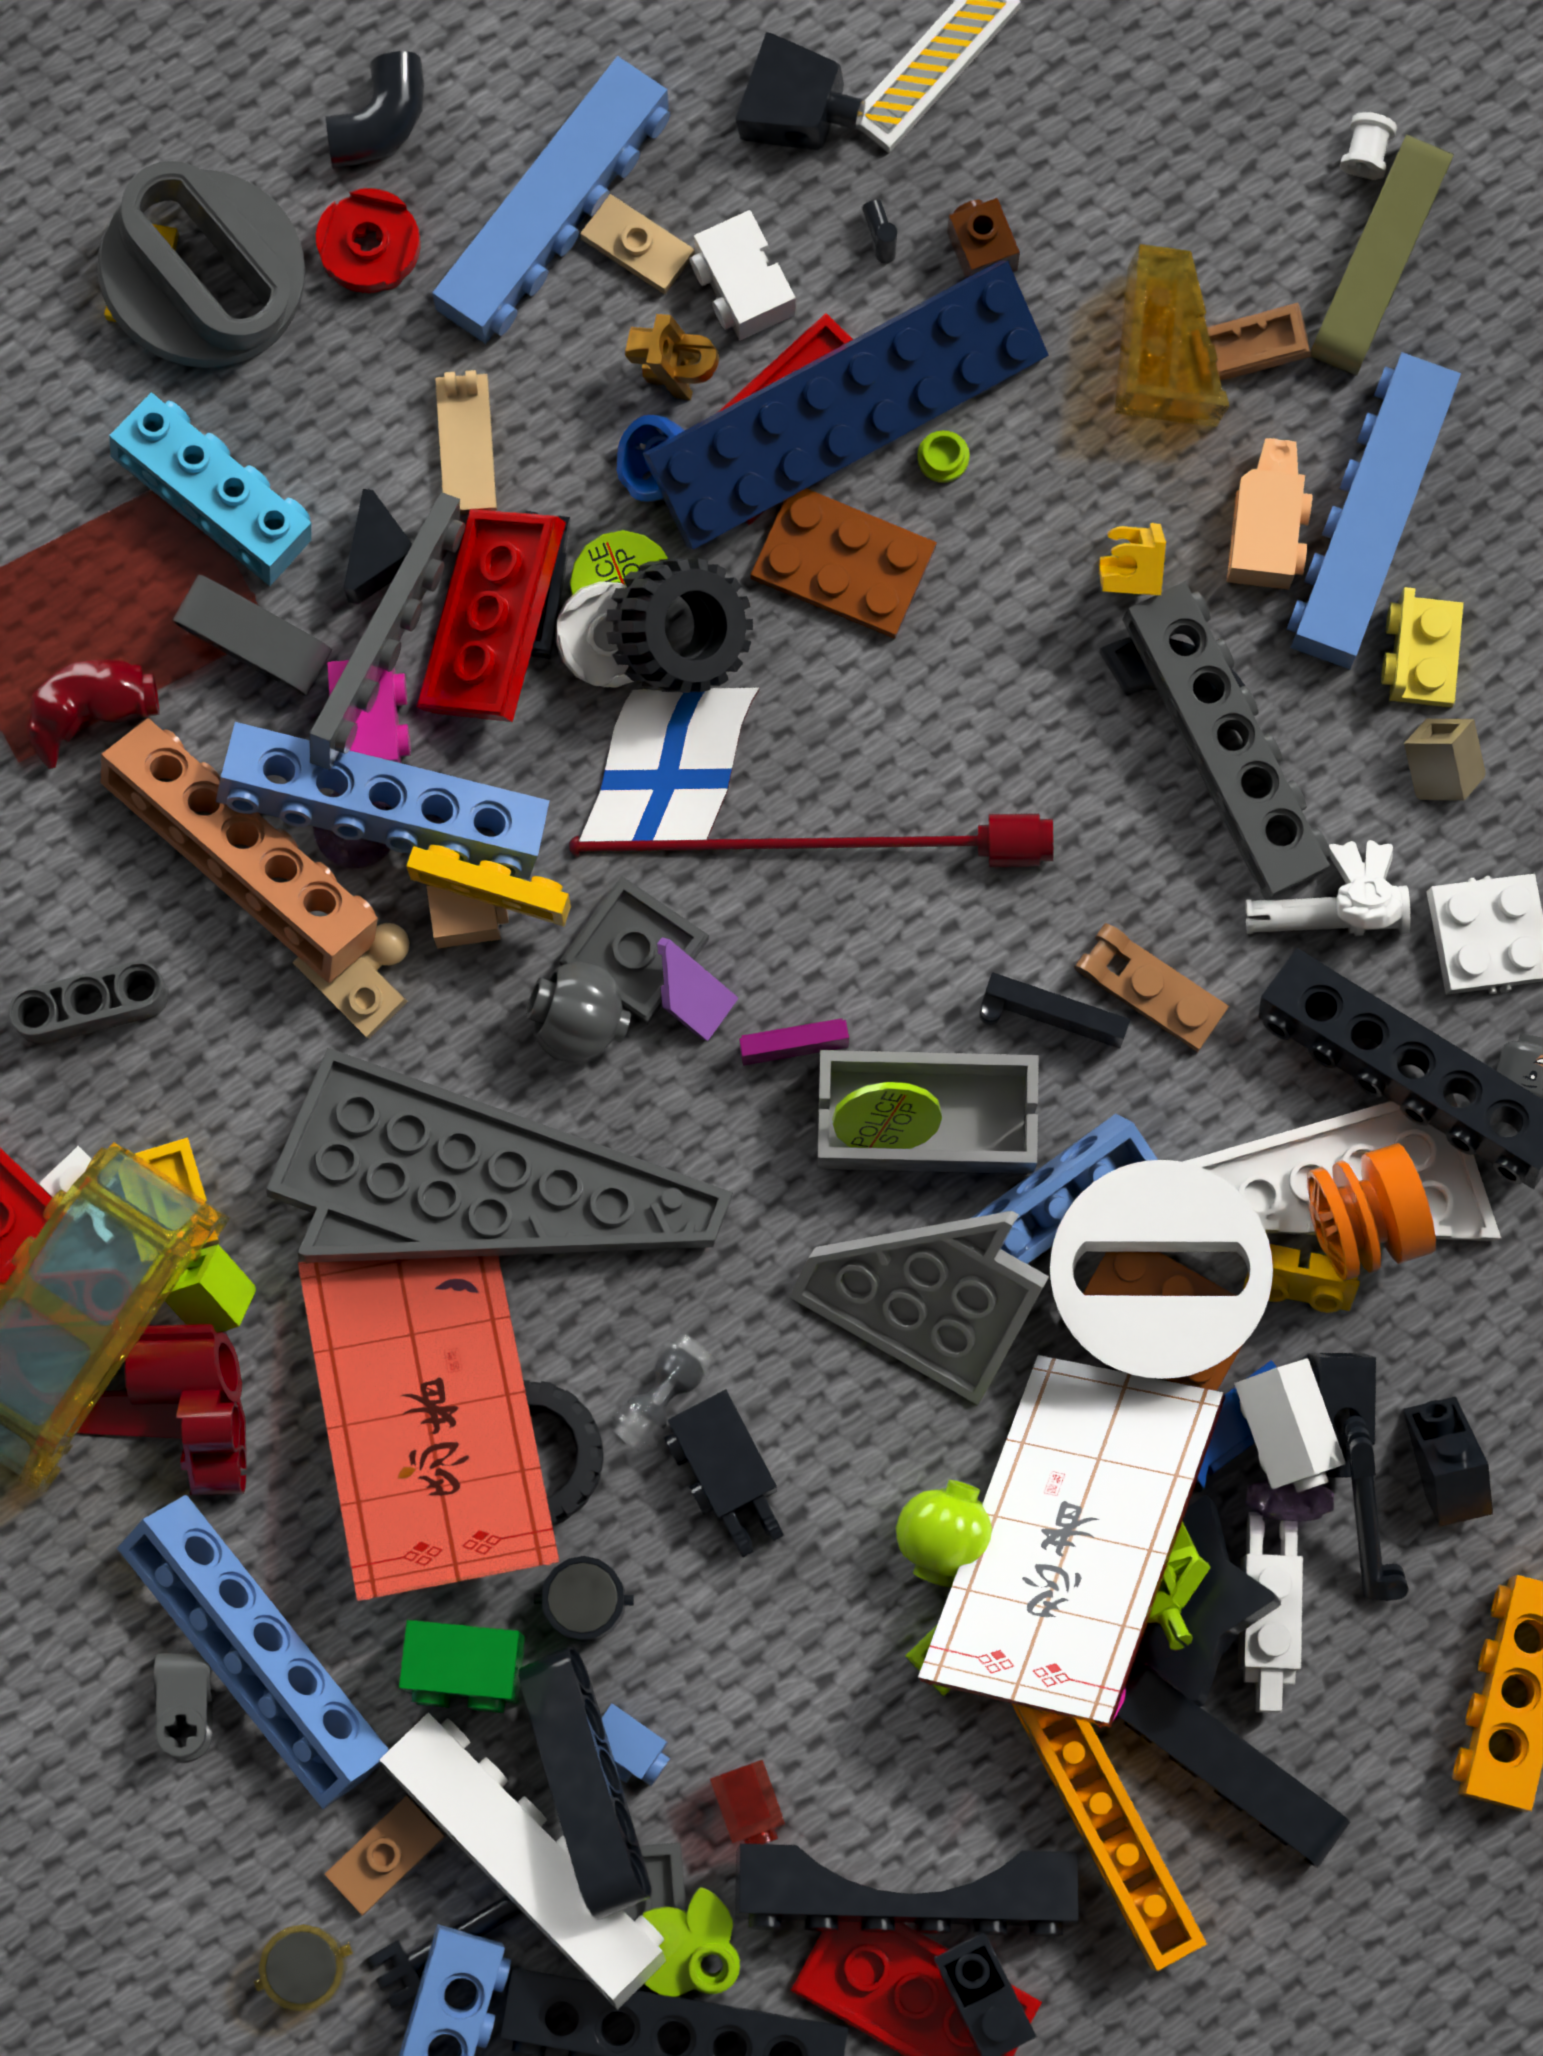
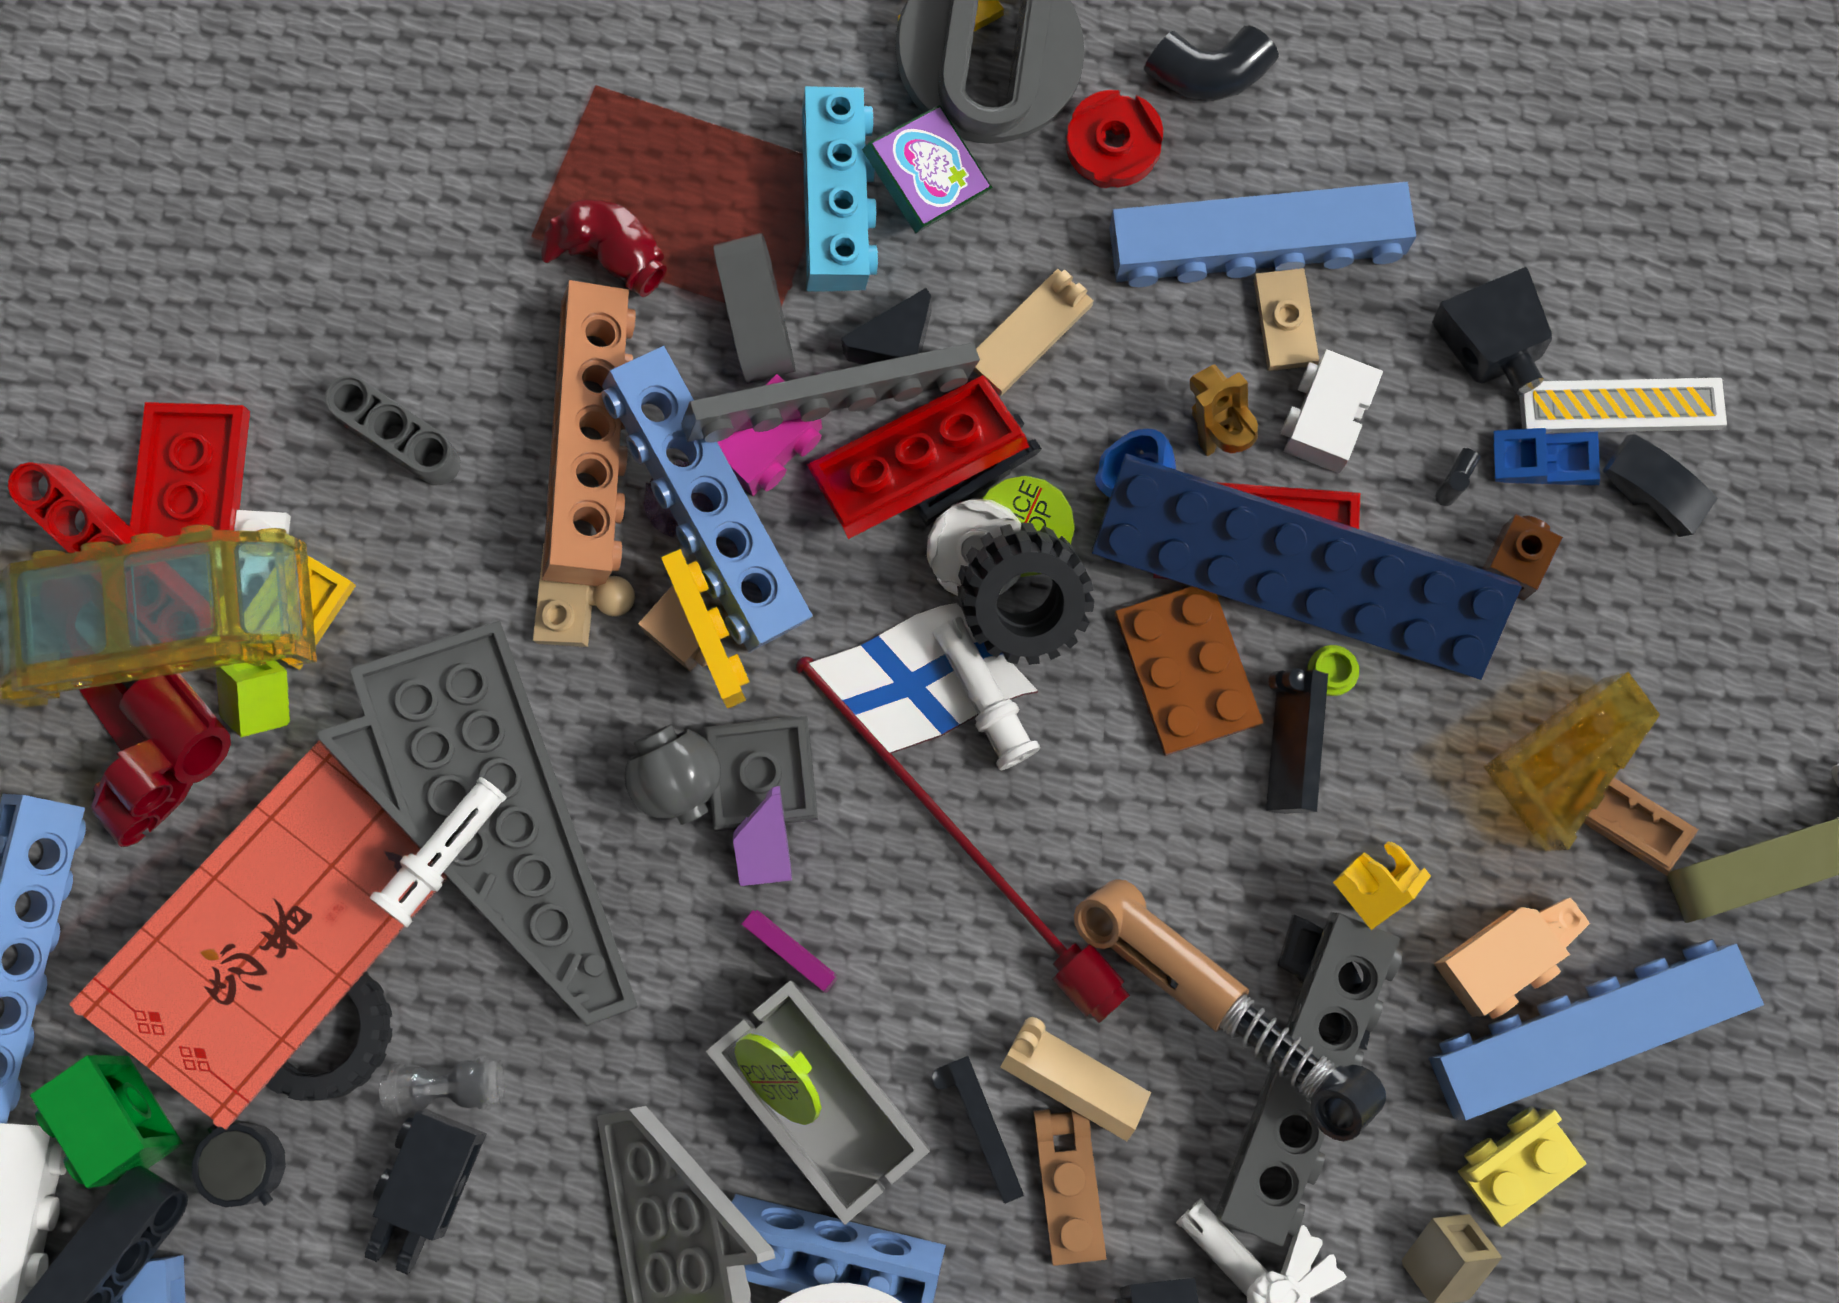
camera: 50 degrees right, 0 degrees up
none -> white pin [369,777,507,928]
none -> tile [862,105,993,234]
none -> white pin [932,617,1041,770]
none -> tan hinge [1000,1017,1151,1141]
none -> piece [1074,879,1386,1142]
none -> black hinge [1266,668,1328,814]
none -> blue slope [1494,428,1600,485]
none -> black slope [1602,434,1718,537]

